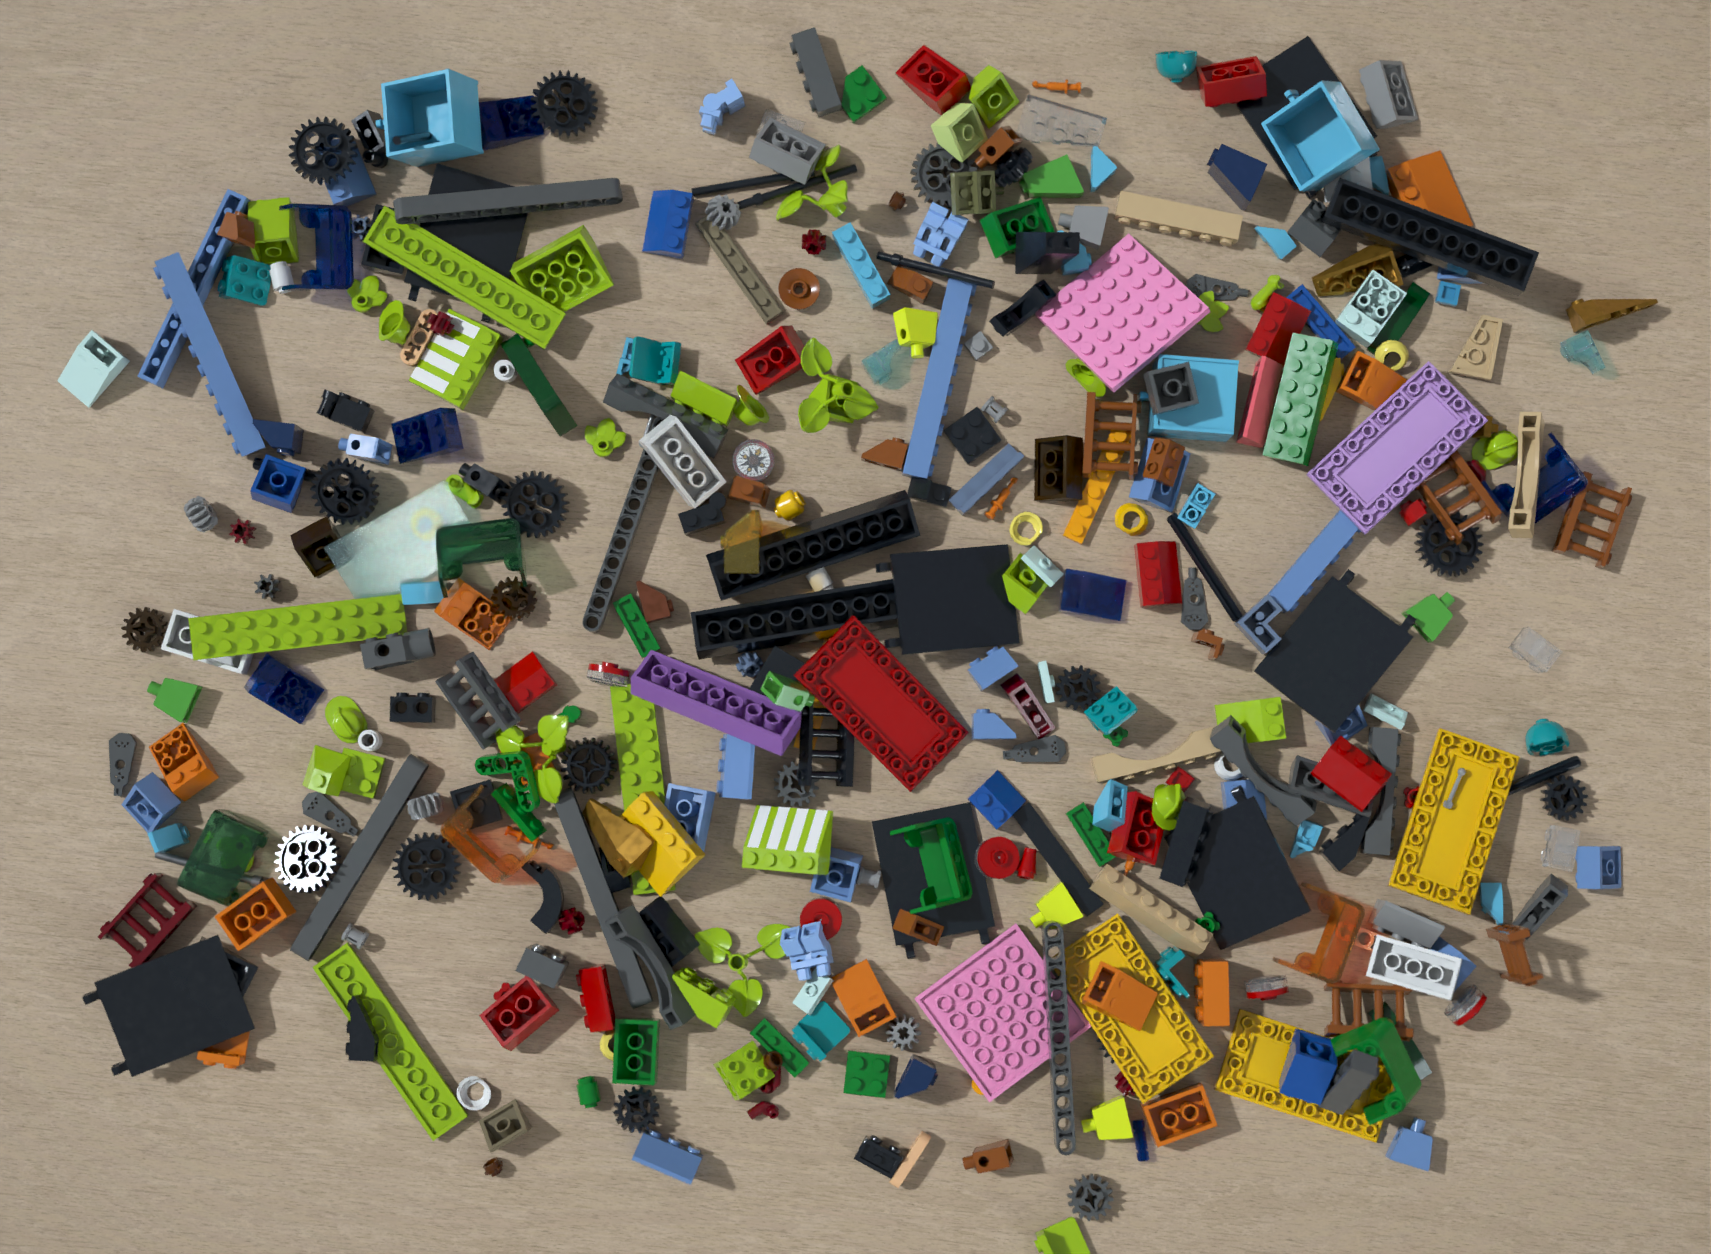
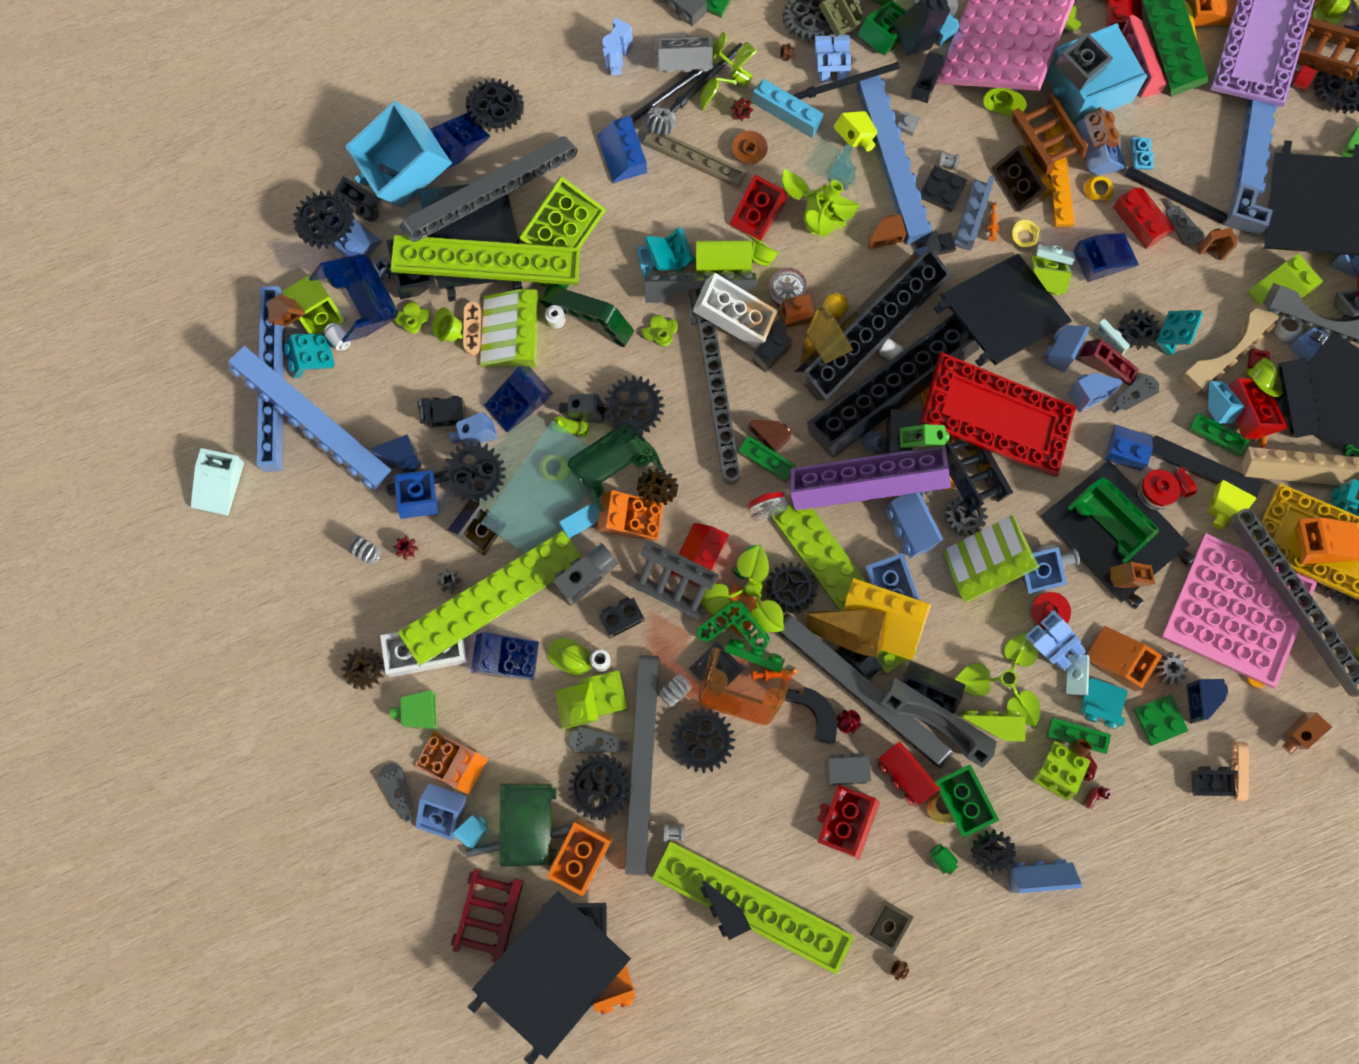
camera: 25 degrees left, 10 degrees down
dark red gear [427,311,455,337] -> none
white piece [457,1076,491,1110] -> none
dark orange slope [887,267,934,304] -> none
green plate [1103,726,1128,746] -> none

